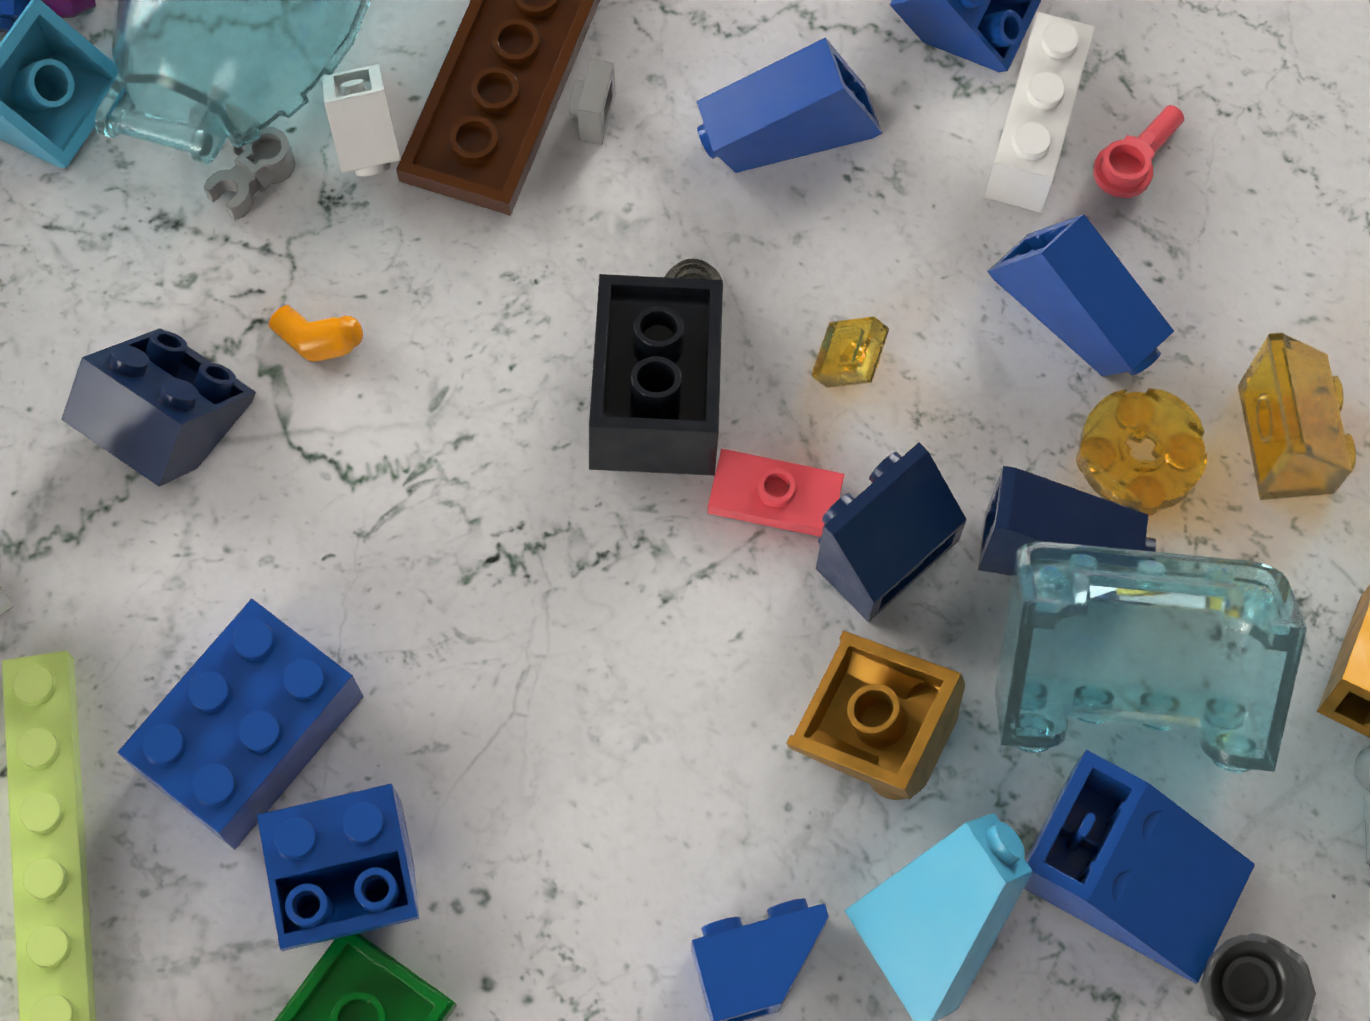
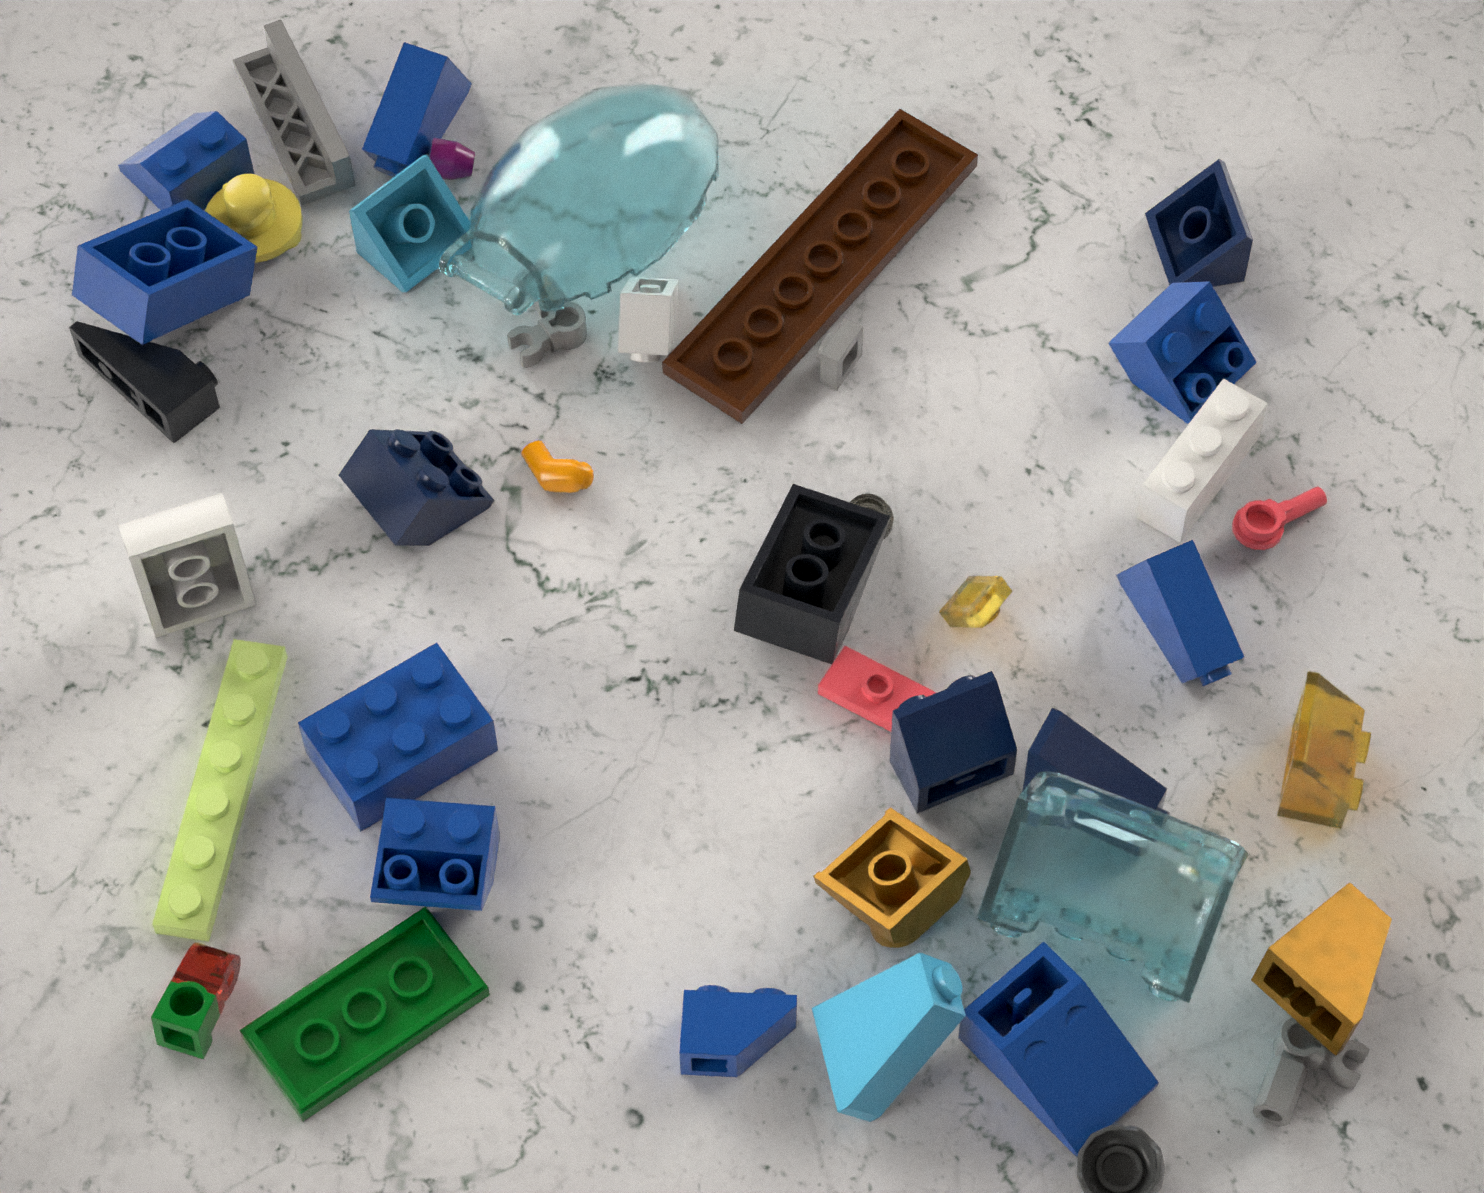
camera: 20 degrees right, 10 degrees down
blue slope [696,37,883,173] -> none
clear yellow plate [1076,388,1207,516] -> none

